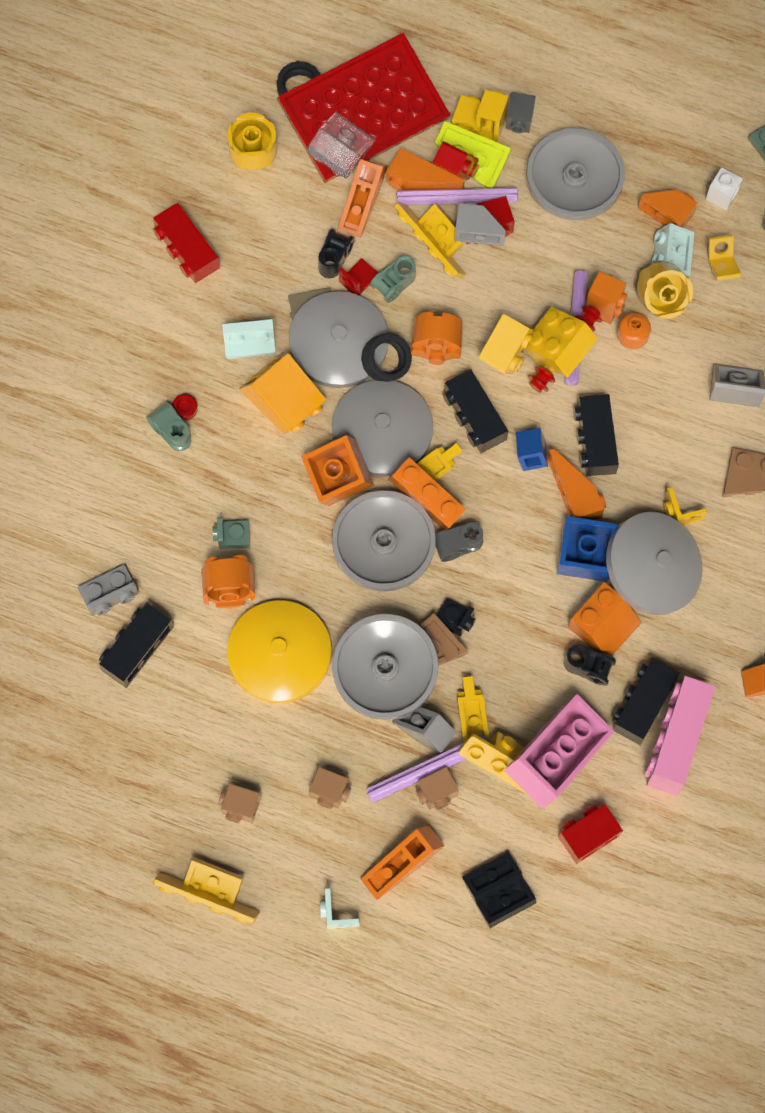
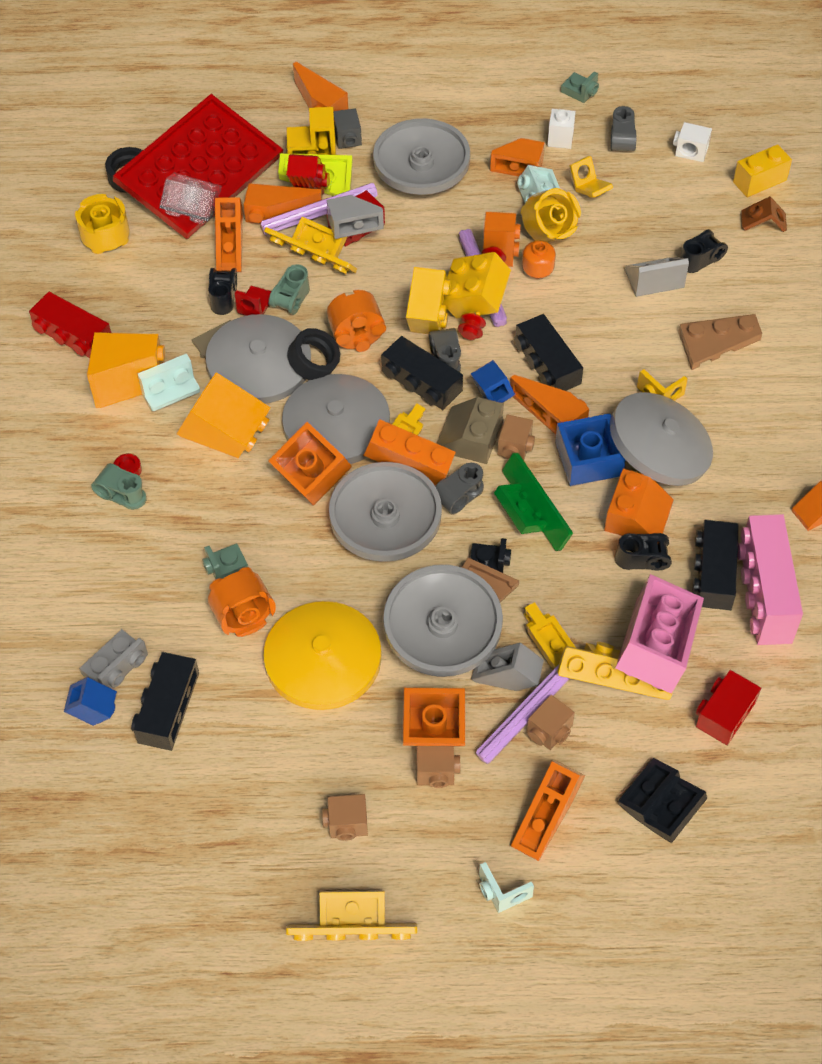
camera: 20 degrees left, 15 degrees down
none -> blue brick [64,677,117,726]
none -> light orange slope [87,333,165,408]
none -> orange slope [293,62,348,111]
none -> orange slope [403,688,465,746]
none -> dark grey piece [429,328,461,372]
none -> dark tan slope [437,397,504,464]
none -> green bracket [494,453,573,551]
none -> medium nougat brick [498,414,535,460]

